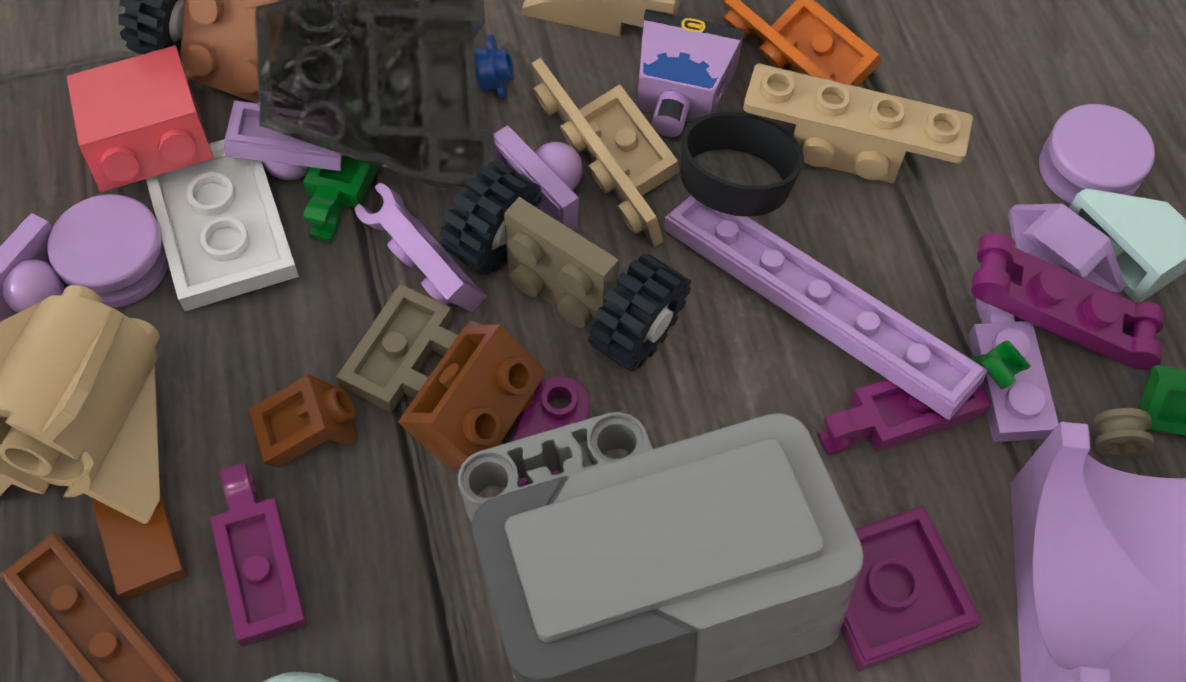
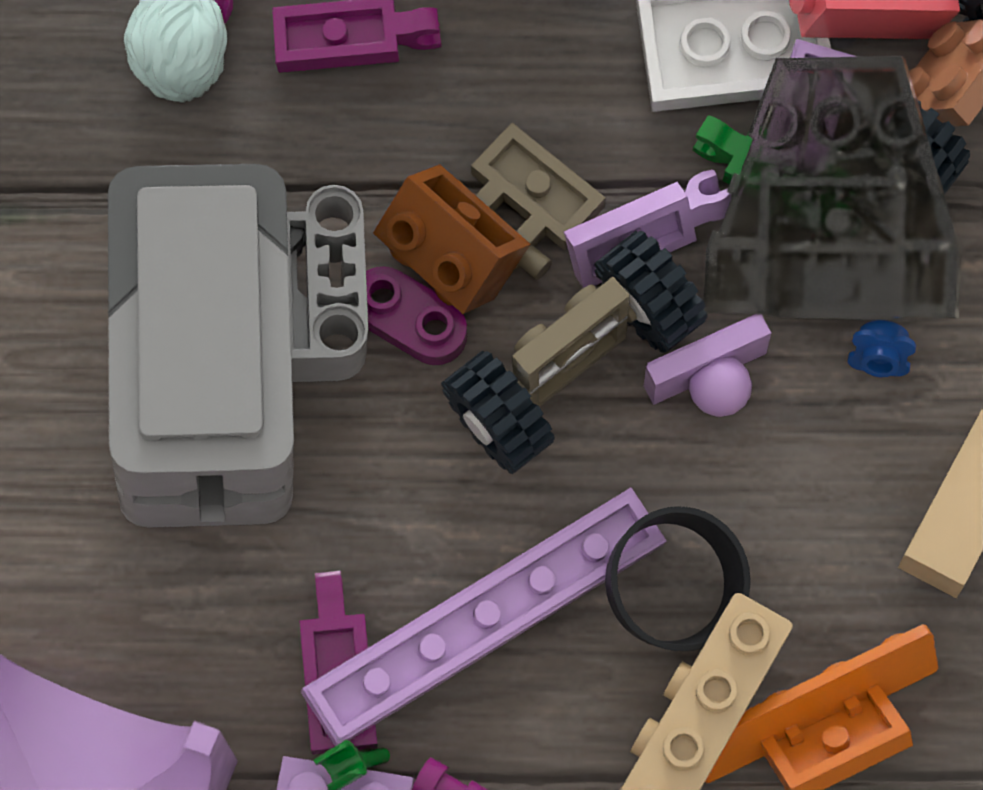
camera: 110 degrees right, 10 degrees up
dark orange bracket [248,374,358,468] -> none
tan bracket [531,57,680,247] -> none
lavender torso [637,9,745,137] -> none
magenta tile [840,505,983,672] -> none

